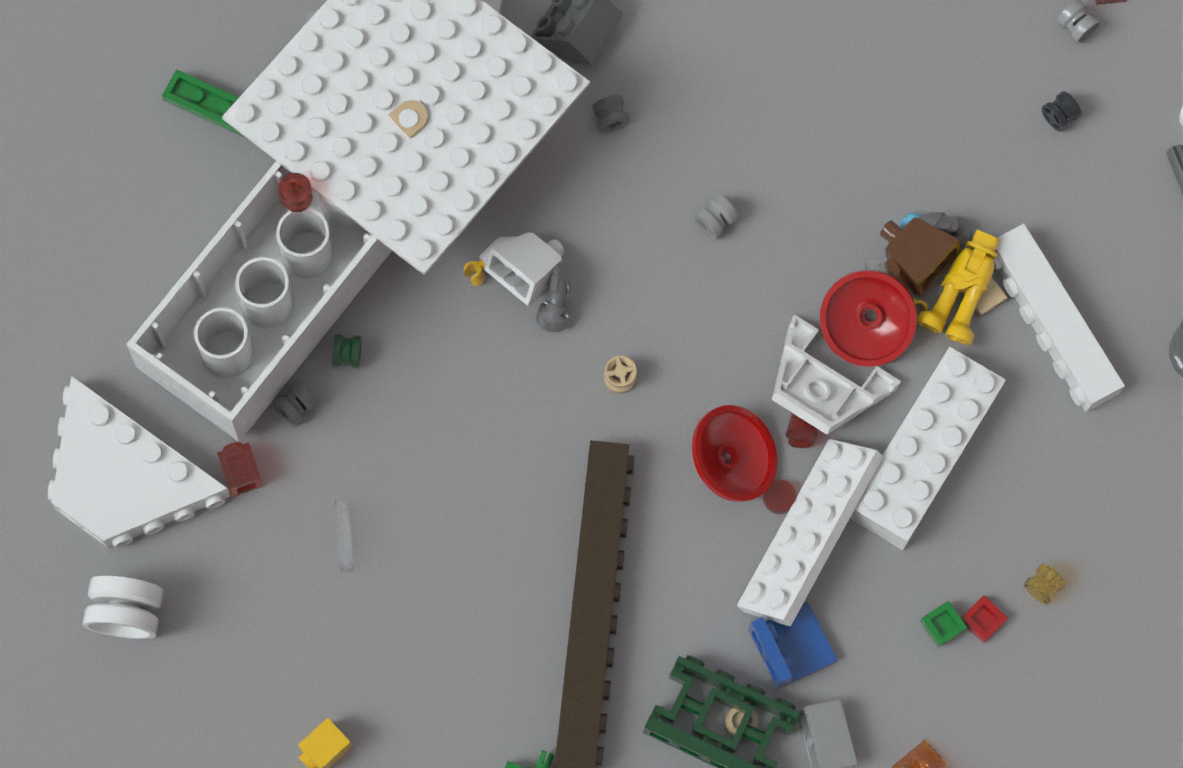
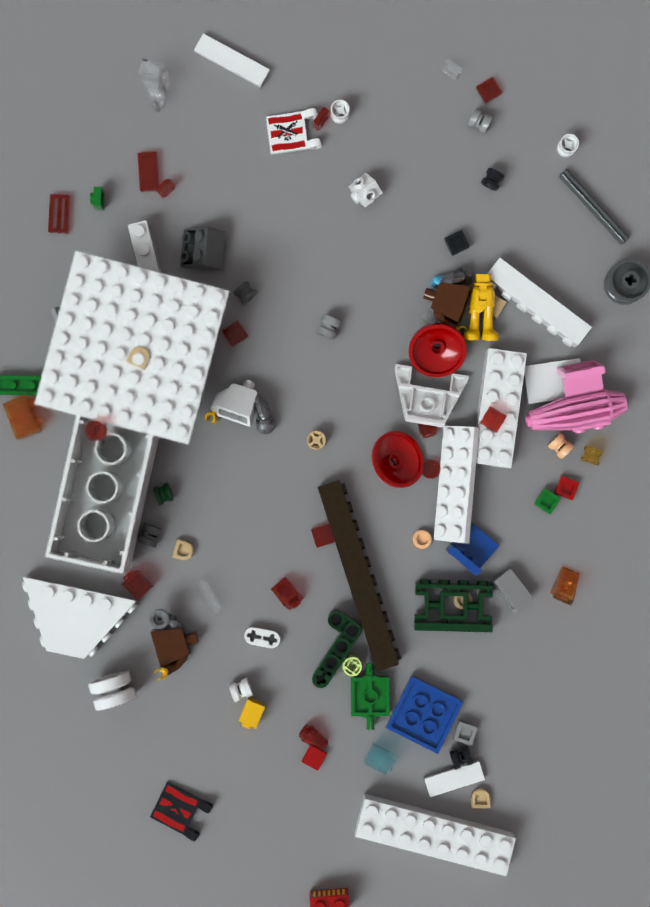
camera: 20 degrees left, 15 degrees up
none -> clear orange brick [3,395,43,440]
none -> reddish brown torso [150,609,199,681]
none -> tan tile [172,539,194,560]
none -> clear red tile [222,320,248,347]
none -> white wheel [229,677,254,703]
none -> white beam [244,626,280,648]
none -> clear red bracket [271,577,304,610]
none -> clear red tile [311,524,335,548]
none -> dark green beam [312,610,361,688]
none -> yellowish green wheel [343,655,362,676]
none -> white brick [348,173,382,207]
none -> light nougat tile [412,530,432,549]
none -> black plate [444,230,470,256]
none -> clear red tile [480,406,506,433]
none -> white tile [524,358,581,404]
none -> bright pink piece [525,360,628,433]
none -> light nougat wheel [547,432,574,459]

